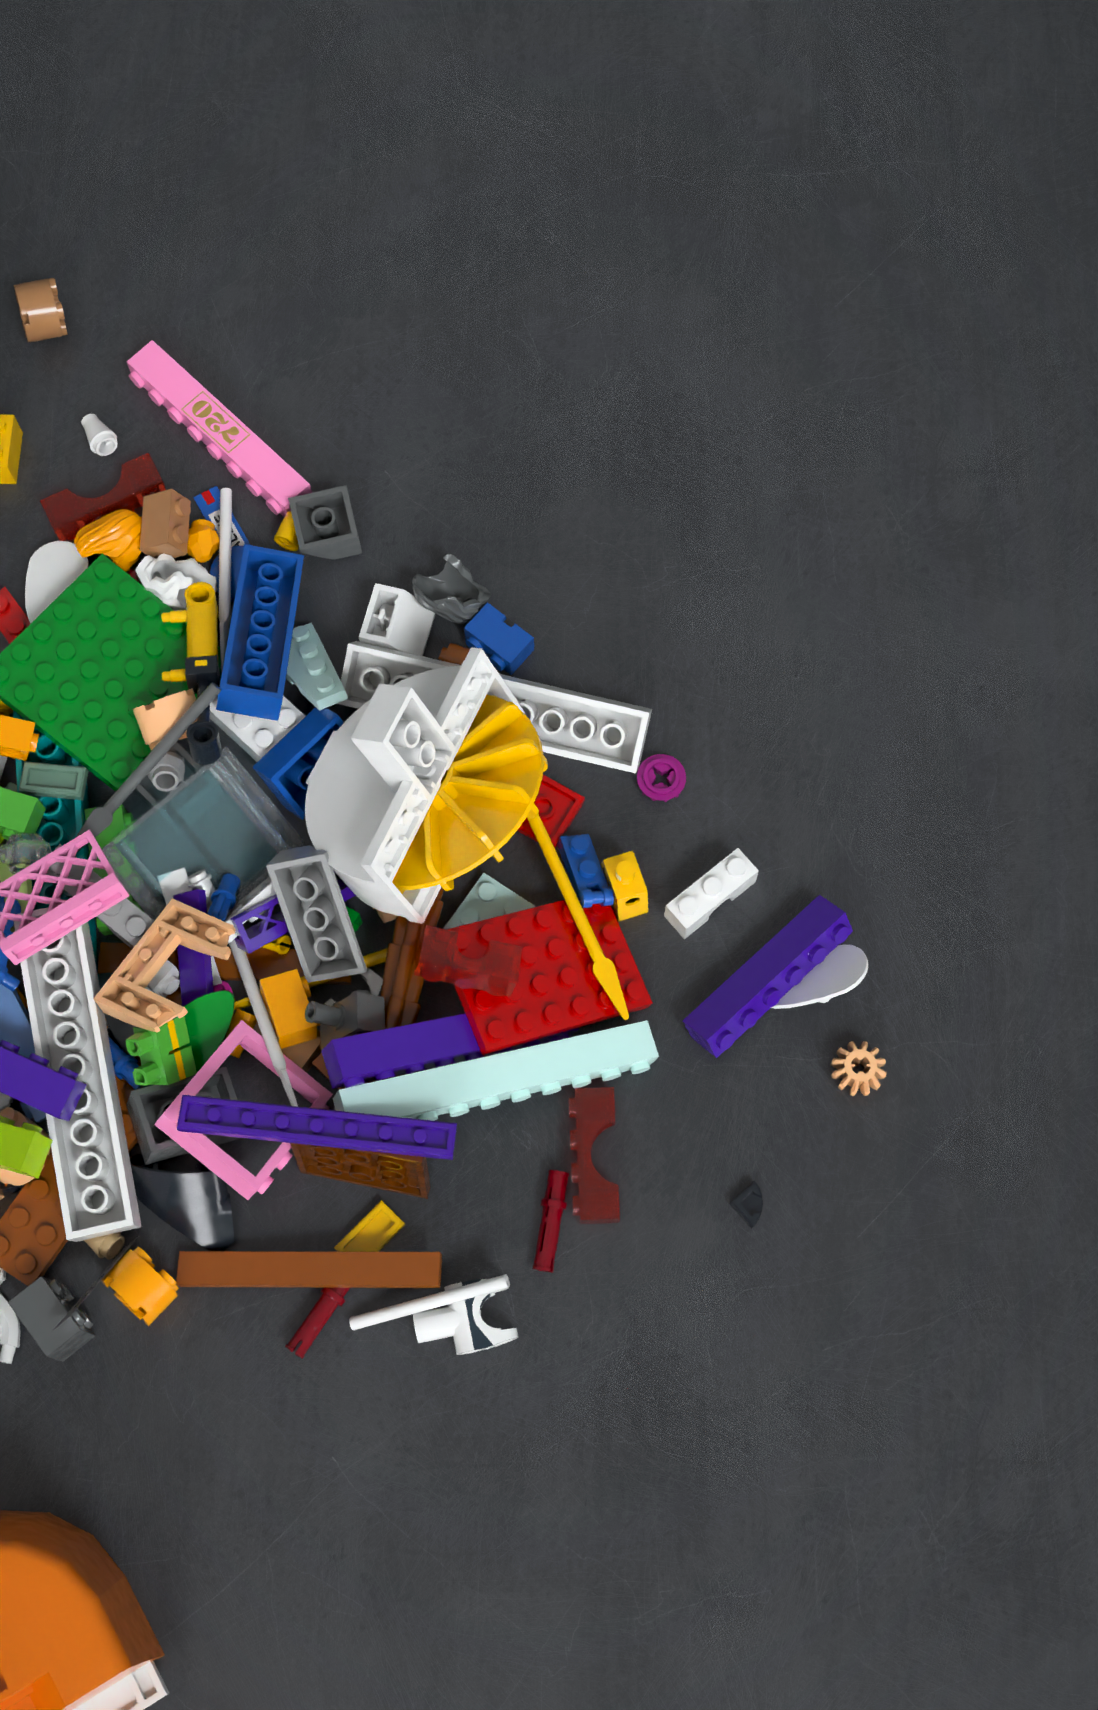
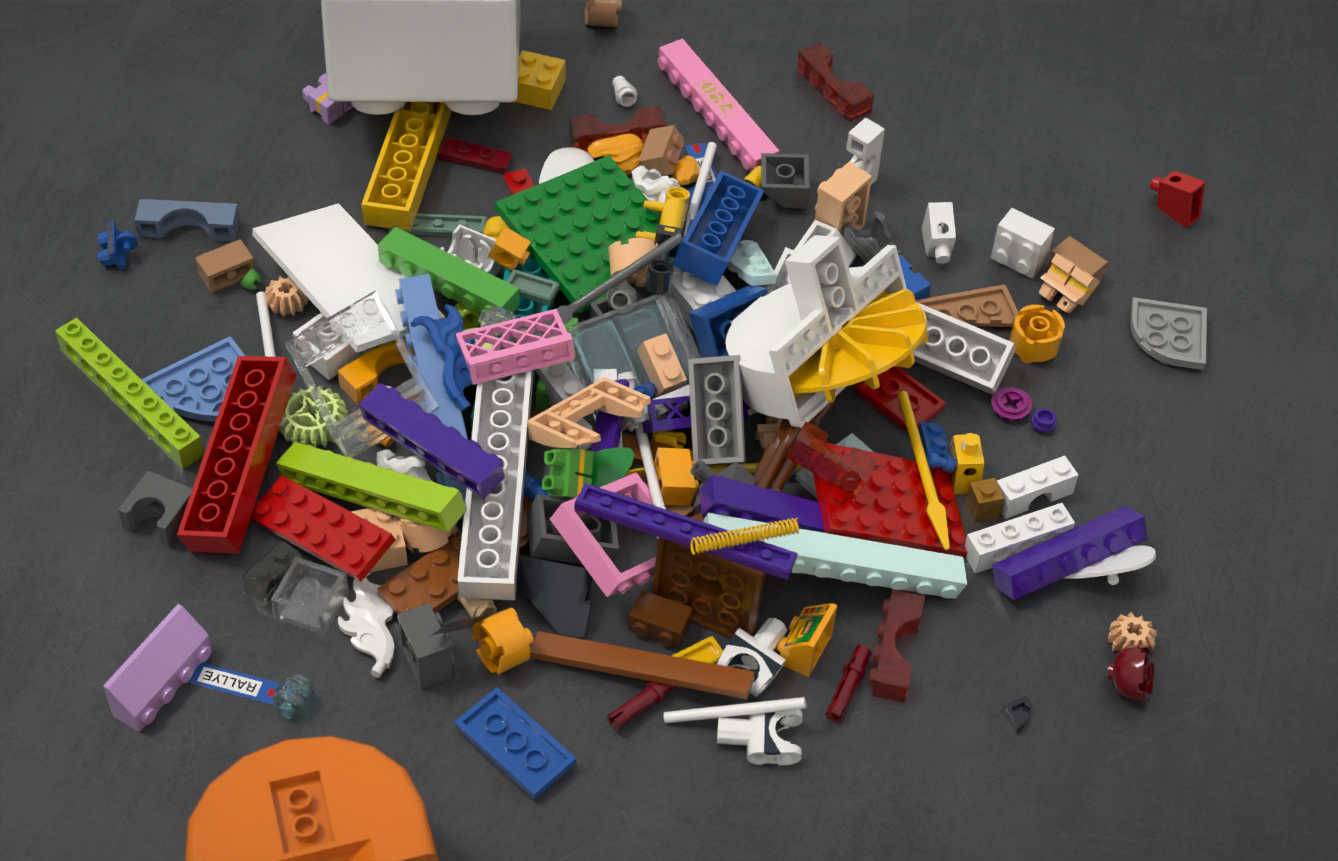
camera: 10 degrees right, 20 degrees down
none -> blue plate [455,687,576,800]
none -> reddish brown brick [628,590,693,649]
none -> light nougat brick [637,333,687,396]
none -> yellow piece [691,517,799,555]
none -> white connector [717,618,787,697]
none -> light orange slope [777,603,837,677]
none -> clear red arch [797,42,874,122]
none -> light nougat brick [814,162,872,240]
none -> white arch [846,118,885,185]
none -> medium nougat wing [915,284,1019,327]
none -> white torso [921,202,956,264]
none -> white brick [964,503,1075,573]
none -> pearl gold brick [966,478,1004,522]
none -> white brick [991,208,1055,279]
none -> light orange brick [1010,305,1065,364]
none -> dark purple plate [1031,408,1057,433]
none -> light nougat hips [1039,253,1100,314]
none -> medium nougat brick [1048,236,1108,281]
none -> dark red cylinder [1108,645,1155,701]
none -> light grey plate [1130,297,1207,370]
none -> red torso [1150,171,1206,228]

